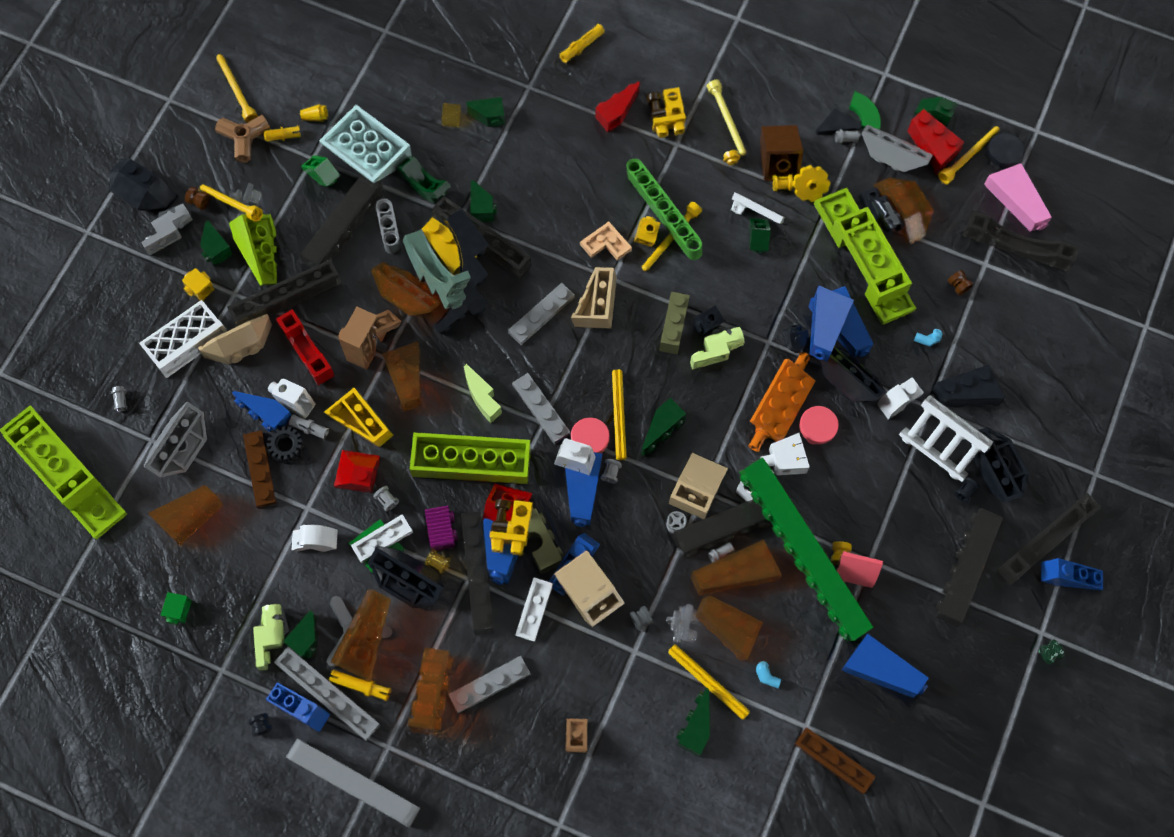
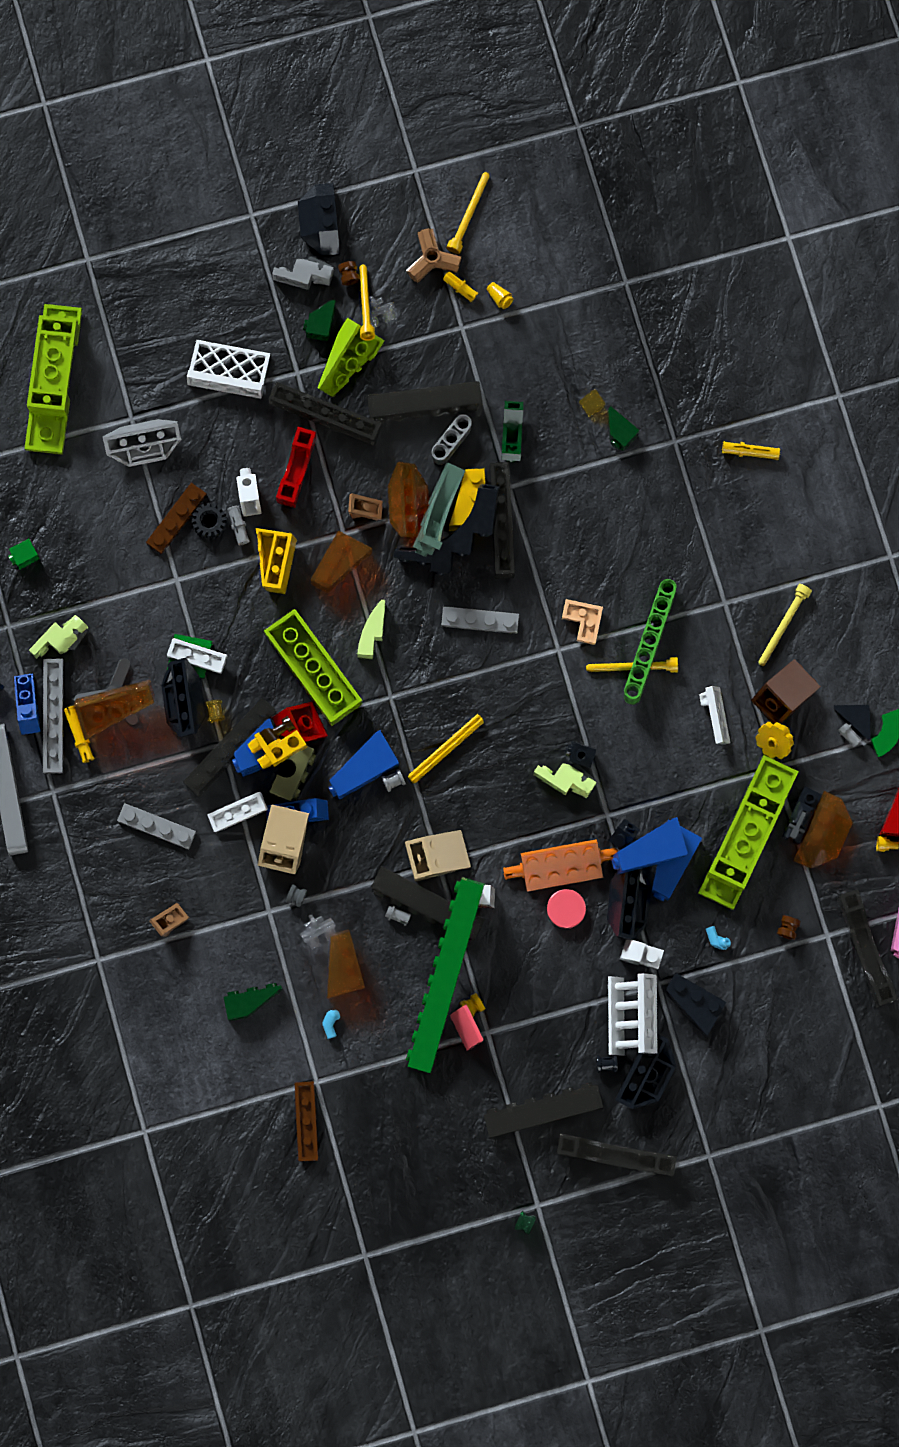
camera: 50 degrees right, 10 degrees up
light grey pin [111,386,127,412] -> none
clear orange wedge [148,485,224,546] -> none
yellow brick [182,268,215,301] -> none
tan wedge [198,314,272,365] -> none
blue slope [232,391,292,433] -> none
dark green slope [283,610,318,660] -> none
white brick [292,525,338,552] -> none
green slope [301,155,340,186] -> none
light aqua slope [319,105,412,183] -> none
red slope [334,450,380,493] -> none
medium nougat wedge [338,307,377,370] -> none
light grey bush [373,486,399,512] -> none
clear orange wedge [408,647,453,735] -> none
magenta brick [425,506,458,551] -> none
dark green slope [471,181,497,222] -> none
light grey plate [512,373,570,445] -> none
white torso [554,439,596,475] -> none
tan wedge [571,267,617,328] -> none
coral tile [571,418,609,454] -> none
red slope [595,81,640,132] -> none
yellow brick [634,216,660,247] -> none
dark green slope [641,398,686,456] -> none
yellow hips [646,87,686,138] -> none
olive arch [659,292,690,355] -> none
light grey wheel [666,511,687,534] -> none
yellow axle [668,645,750,719] -> none
clear orange wedge [691,540,782,595] -> none
yellow plate [723,150,741,165] -> none
dark green slope [749,218,771,253] -> none
white torso [761,433,809,475] -> none
yellow bush [773,175,793,191] -> none
blue slope [842,634,929,698] -> none
light grey wedge [862,125,933,172] -> none
blue slope [1041,558,1103,590] -> none

